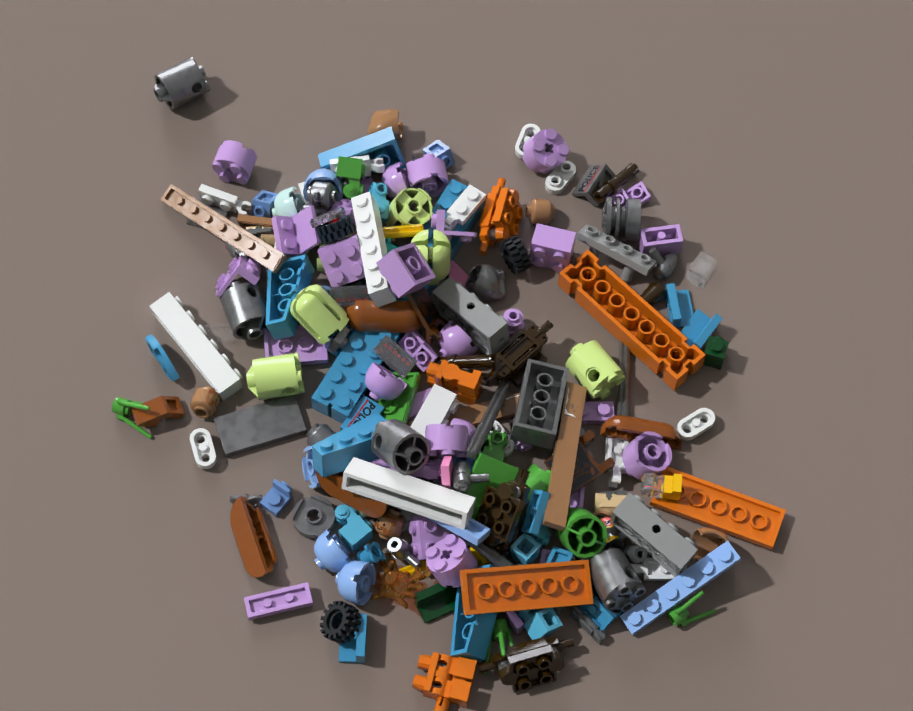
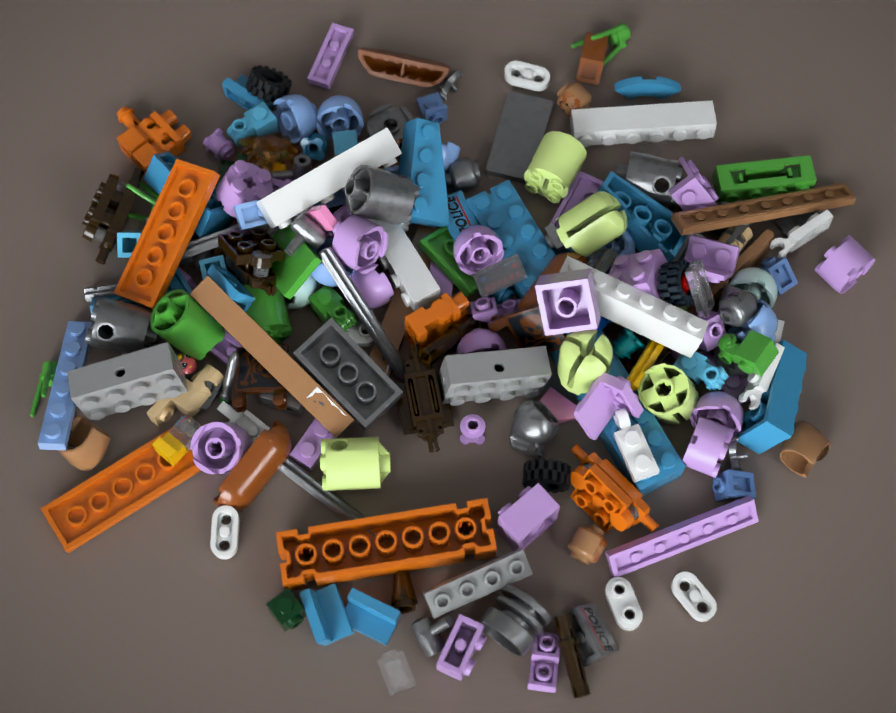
camera: 125 degrees right, 5 degrees up
lavender brick [522,128,569,174] -> none
none -> lavender brick [203,128,235,161]
none -> flat silver piece [220,351,239,404]
none -> medium azure brick [227,102,279,147]
none -> lavender plate [605,495,759,578]
none -> bright green brick [712,155,817,203]

